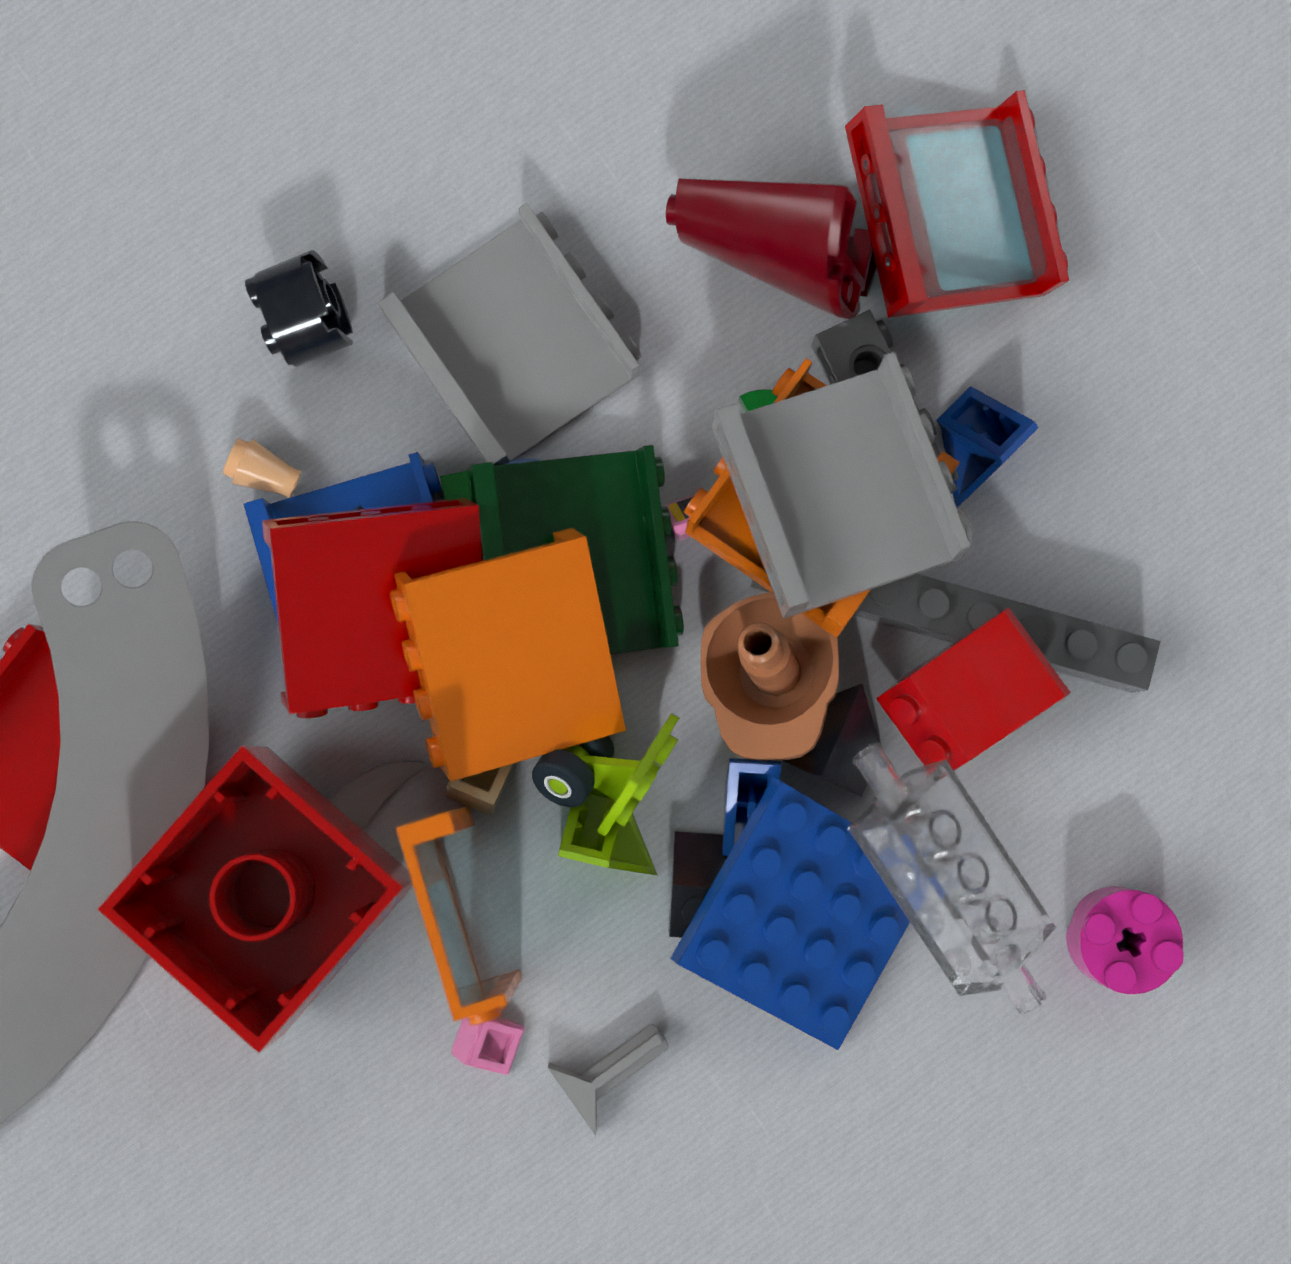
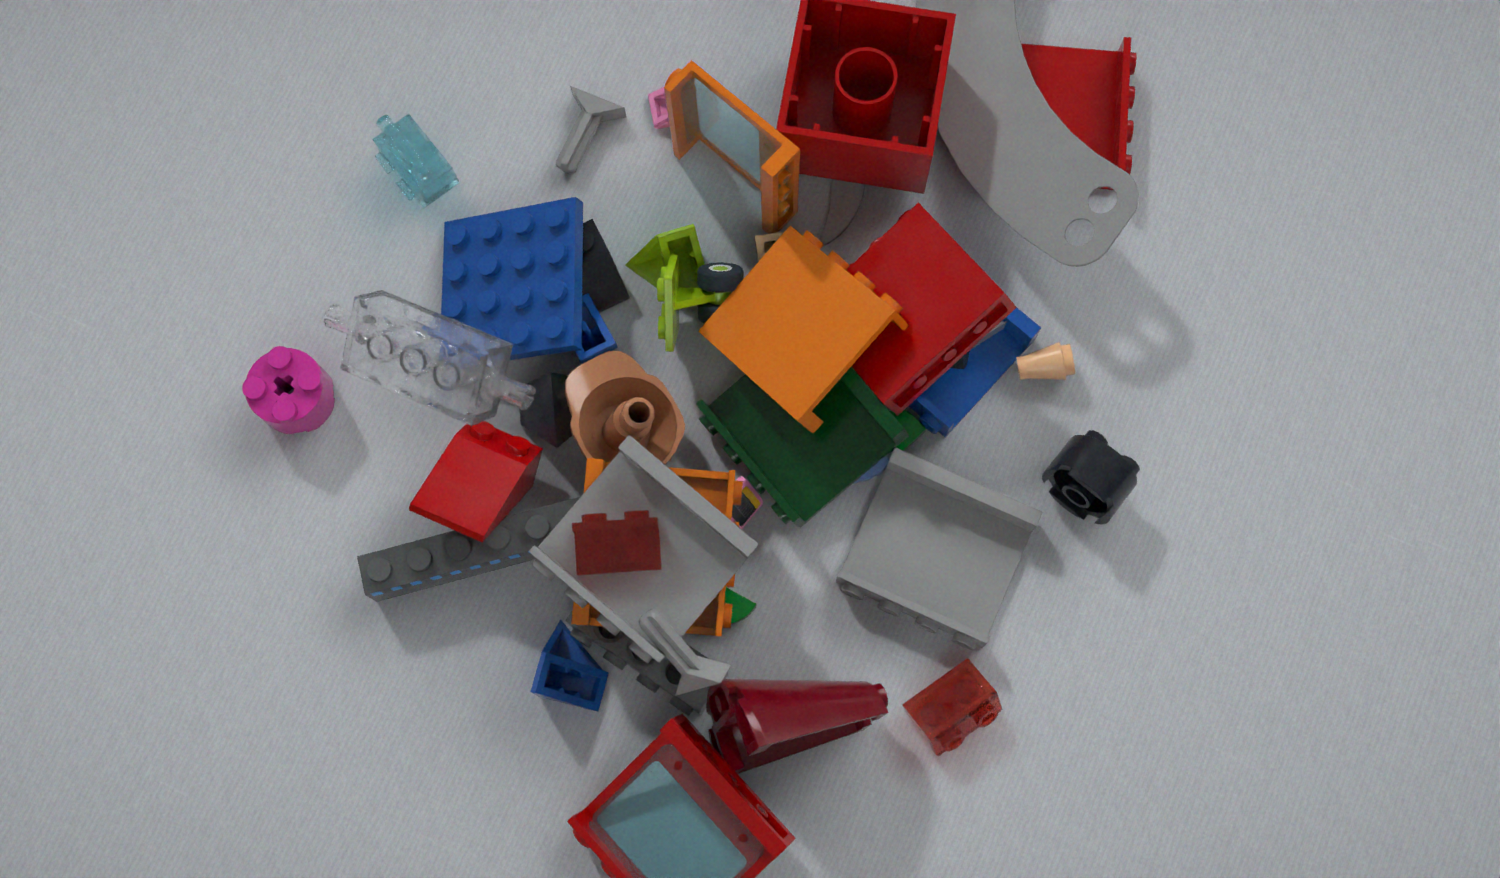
camera: 155 degrees right, 10 degrees down
none -> clear light blue brick [372,114,460,208]
none -> clear red bracket [572,510,662,576]
none -> light grey piece [638,609,731,696]
none -> clear red bracket [902,658,1002,756]

